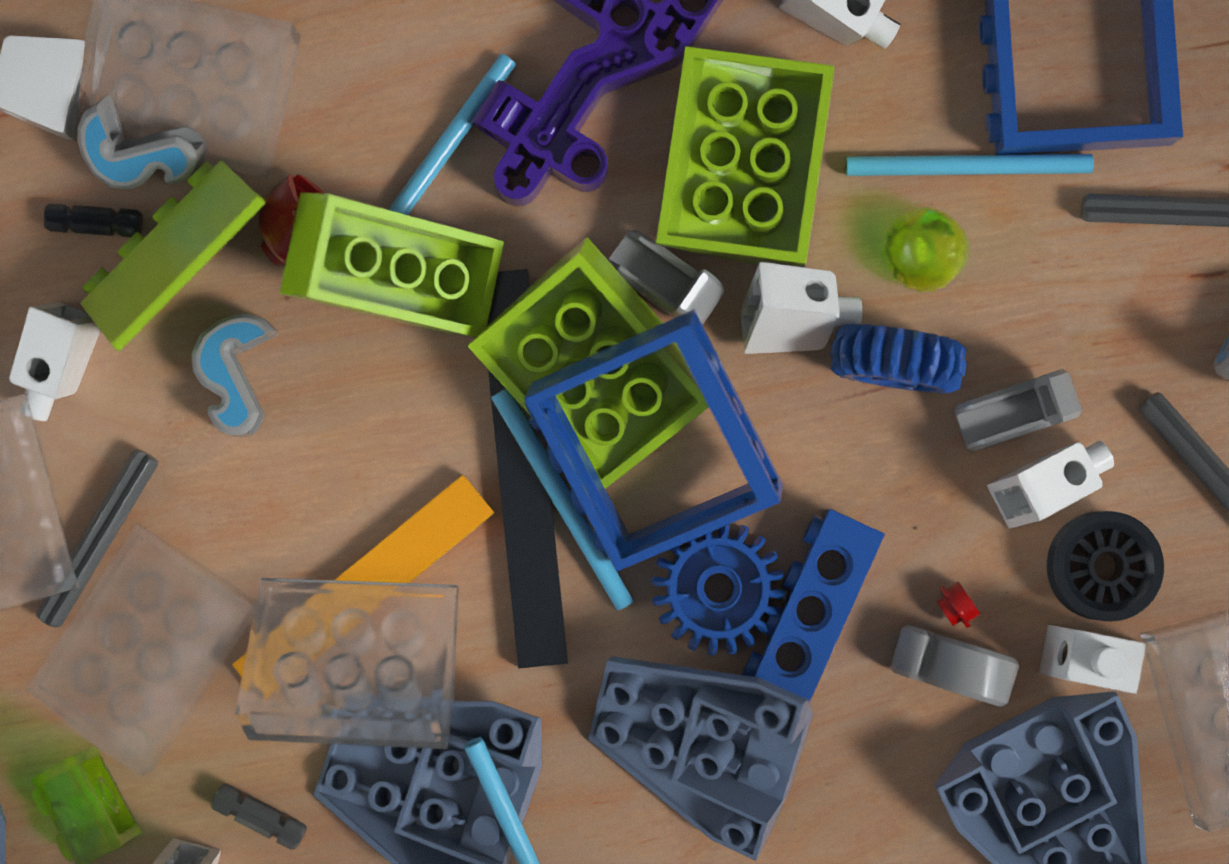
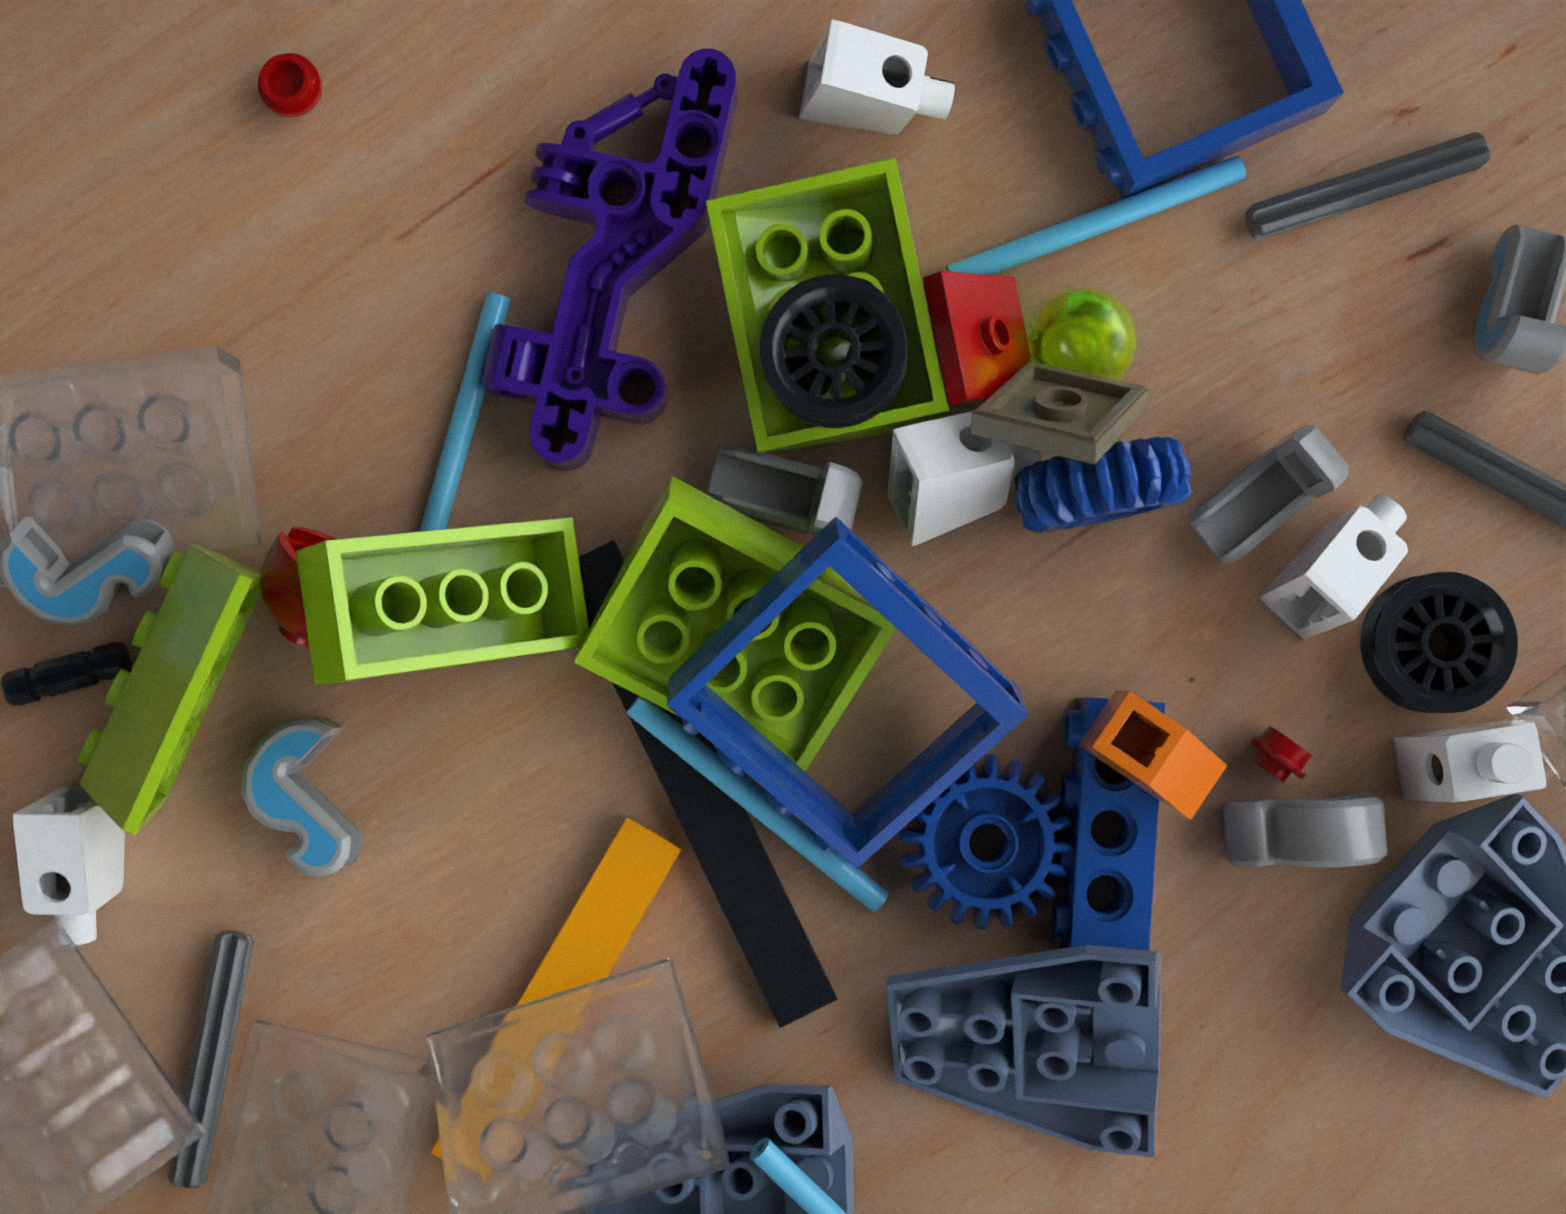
camera: 20 degrees left, 0 degrees up
none -> black wheel [760,274,908,428]
none -> red plate [923,271,1032,405]
none -> dark tan plate [971,361,1149,464]
none -> orange slope [1079,691,1227,820]

